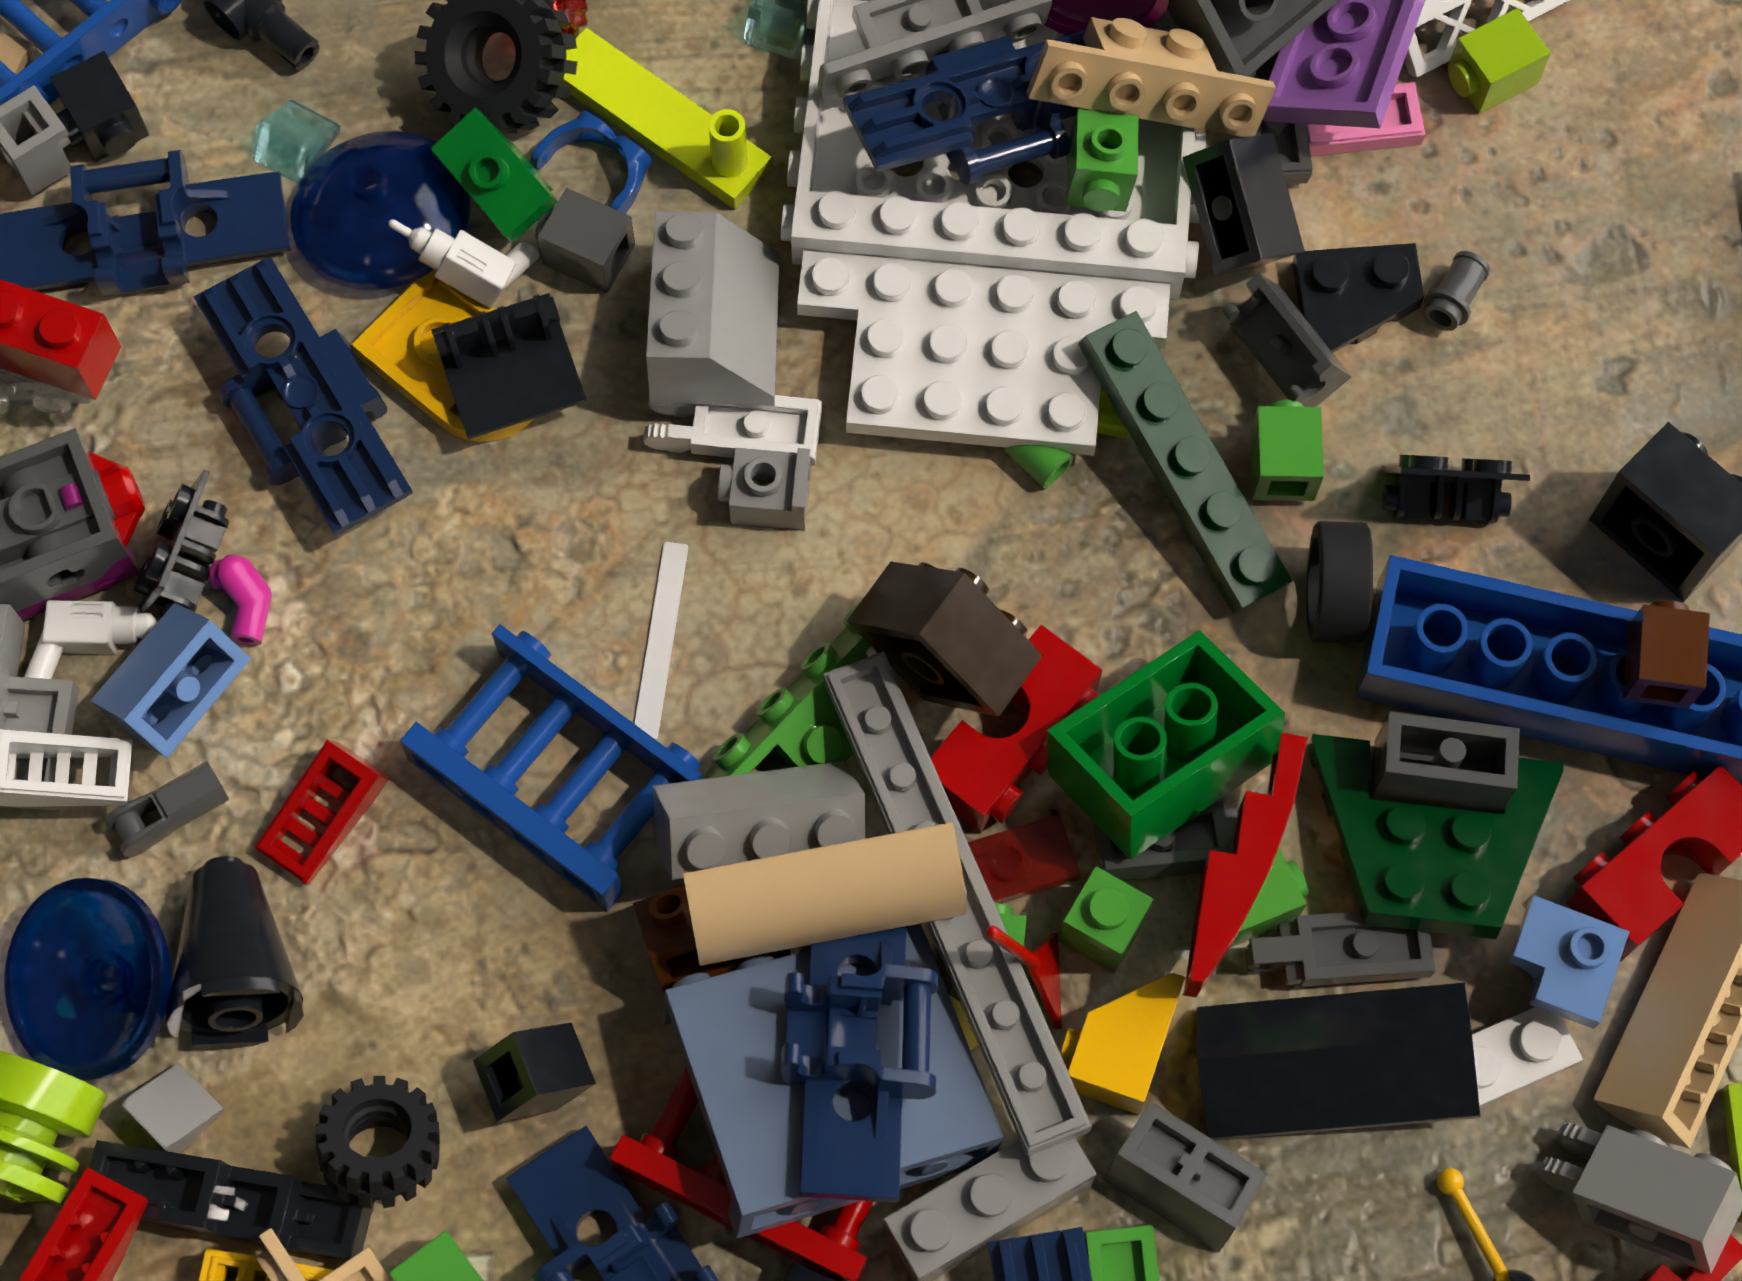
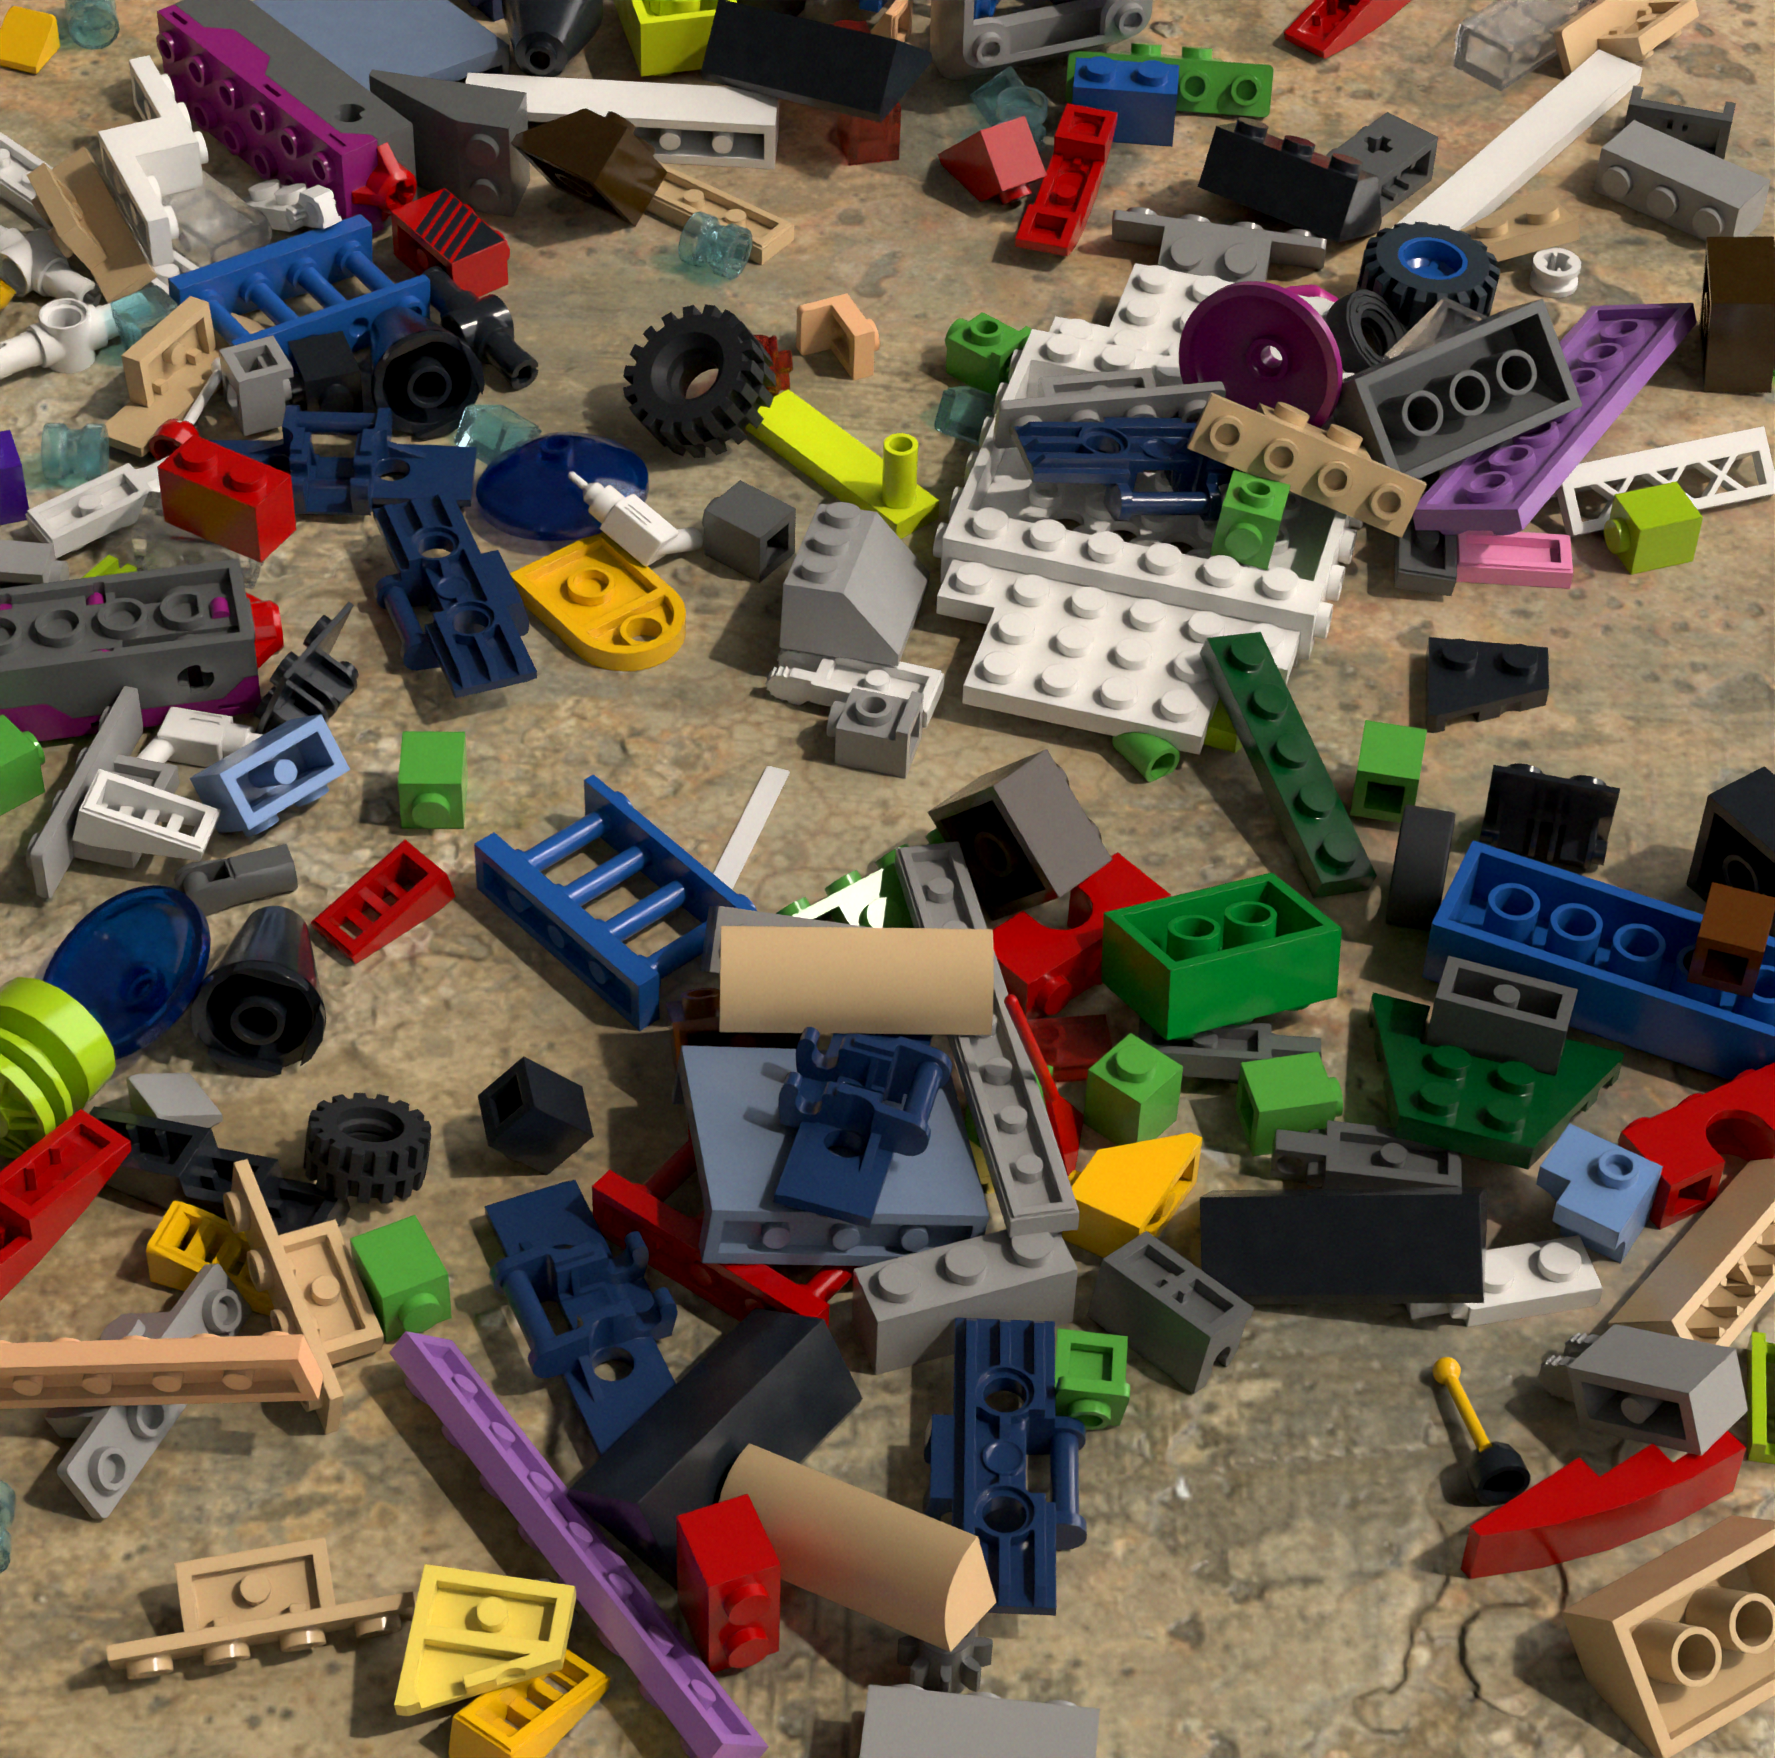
camera: 10 degrees right, 25 degrees down
dark pink arm [209,554,272,646] -> none
green brick [430,107,559,243] -> none
black hinge [431,293,587,439] -> none
blue cap [530,110,652,214] -> none
black brick [1182,133,1305,276] -> none
red slope [1183,733,1308,998] -> none
dark grey hinge [1223,273,1351,407] -> none
dark grey pin [1424,251,1490,331] -> none
none -> black cone [370,307,485,439]
none -> bright green brick [398,731,468,829]

